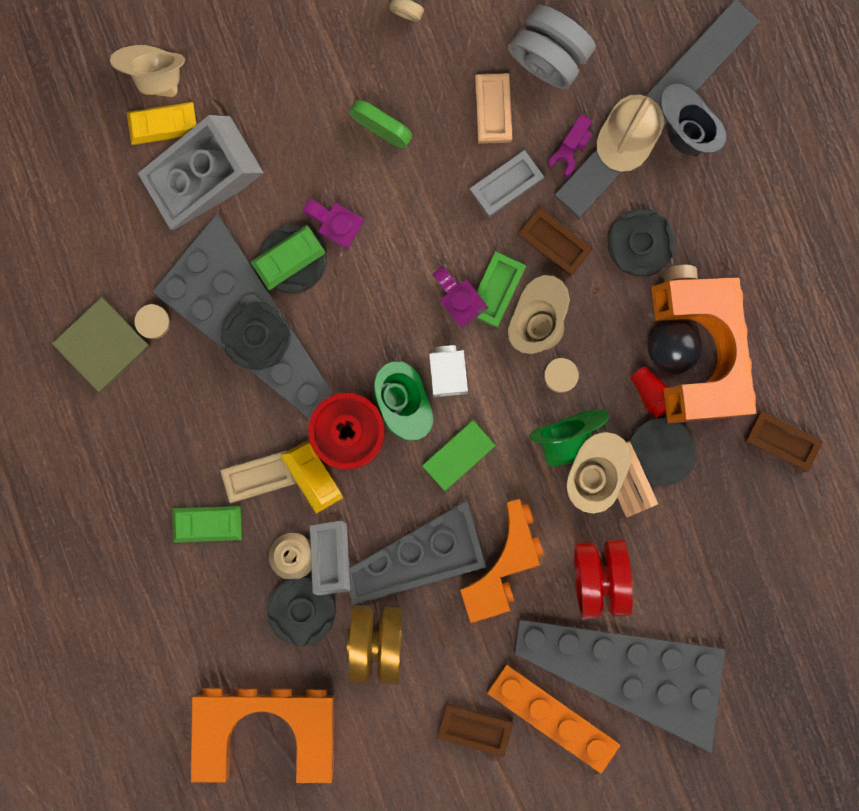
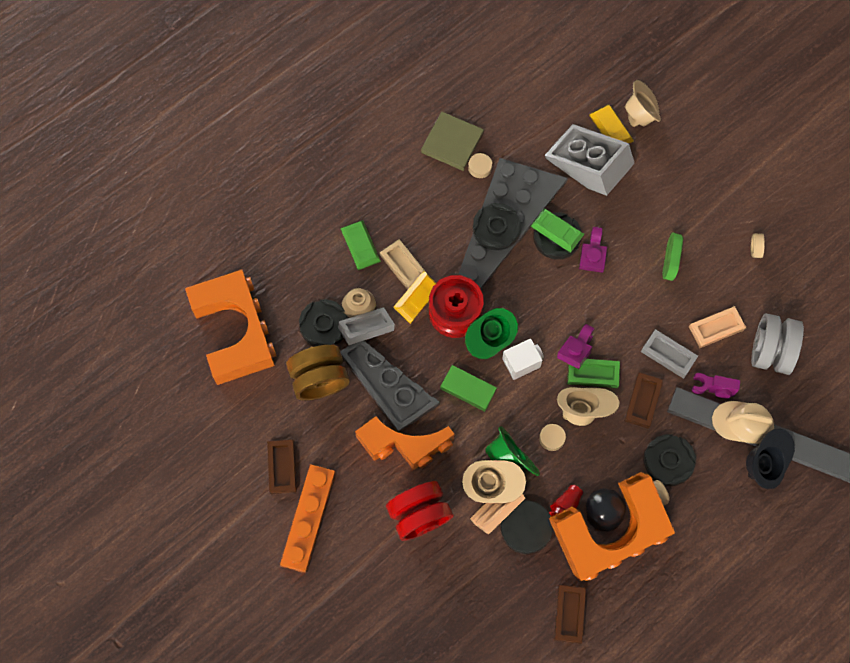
camera: 70 degrees right, 15 degrees down
dark grey wing [514,619,725,753] -> none

